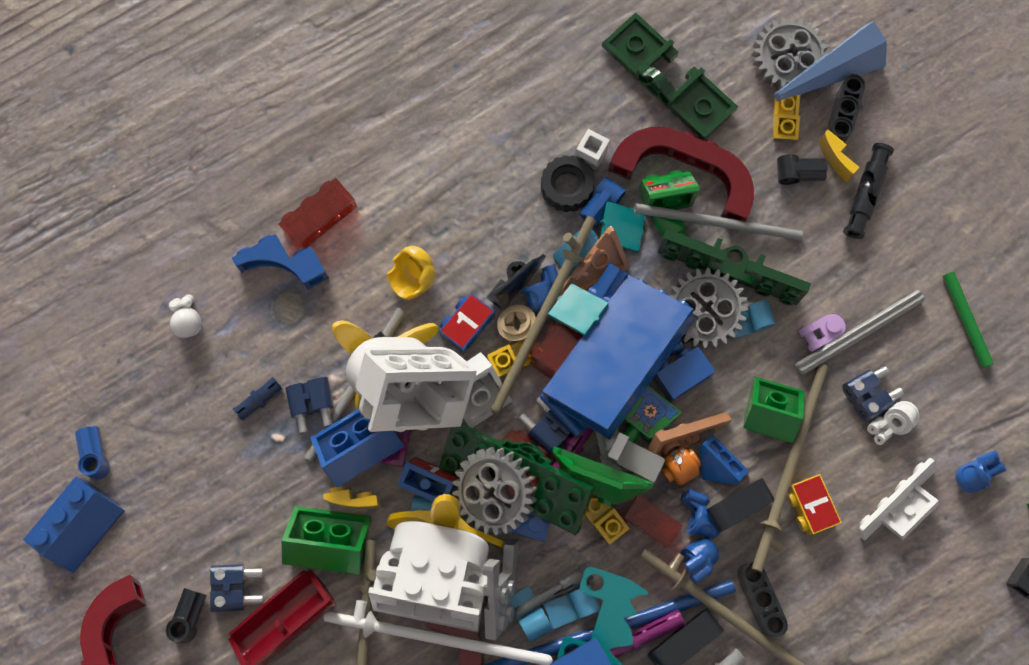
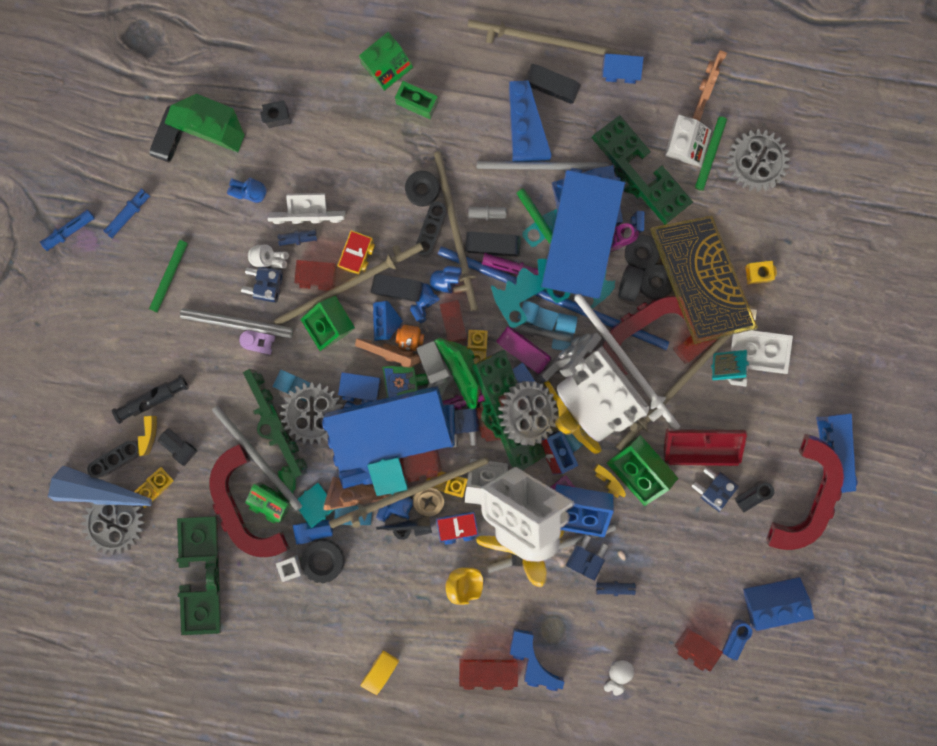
camera: 140 degrees left, 10 degrees up
none -> dark blue pin [278,229,318,246]
none -> clear red brick [294,260,337,291]
none -> yellow slope [360,650,399,695]
none -> black tyre [405,171,439,207]
none -> magenta beam [496,326,552,374]
none -> clear red brick [674,627,723,672]

